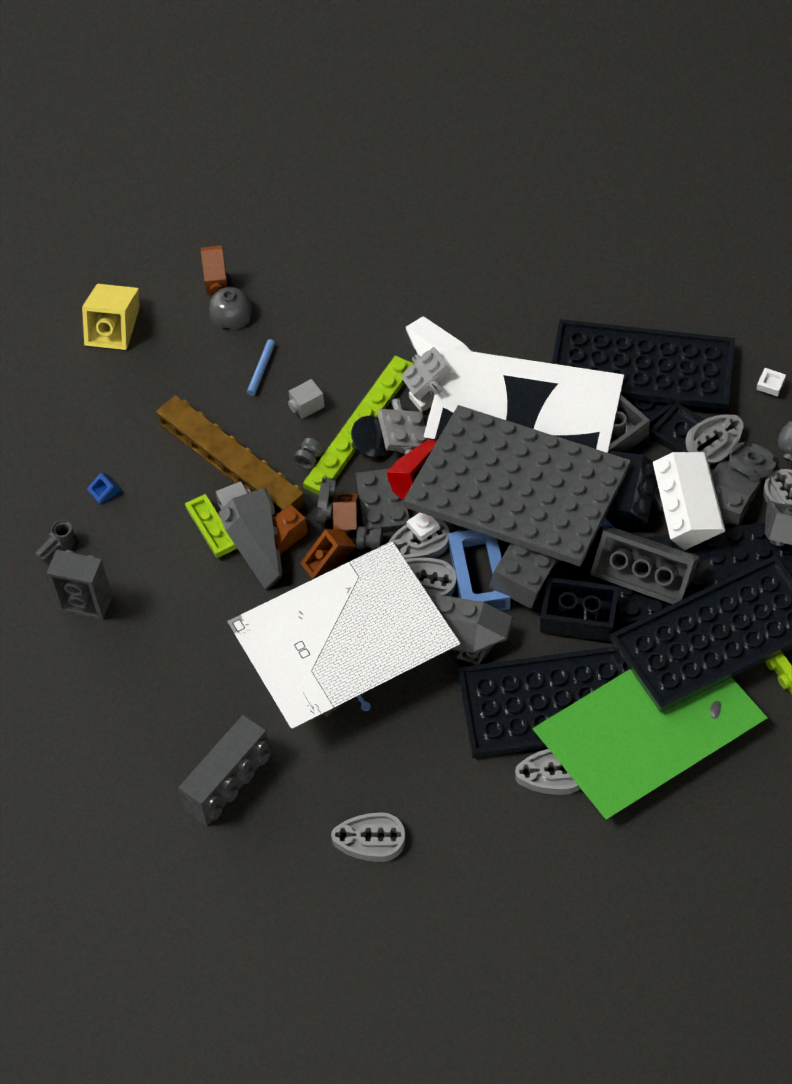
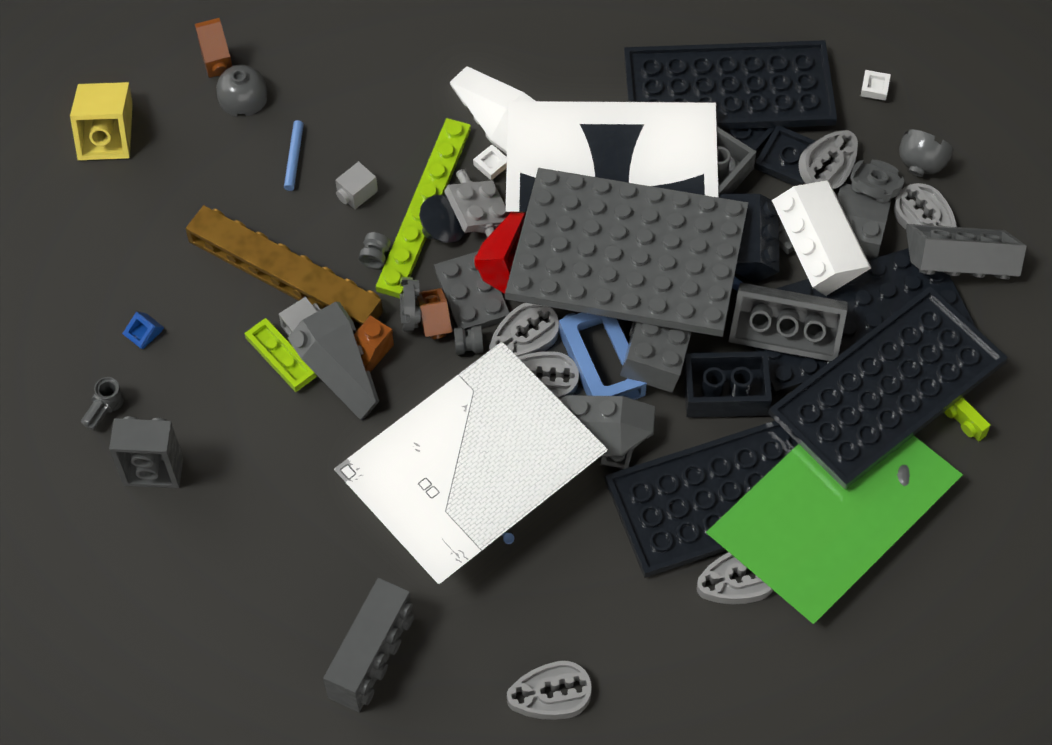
camera: 15 degrees left, 5 degrees up
dark orange slope [300,529,356,579] -> none
light grey plate [401,347,452,400] -> none
white plate [407,513,440,542] -> none

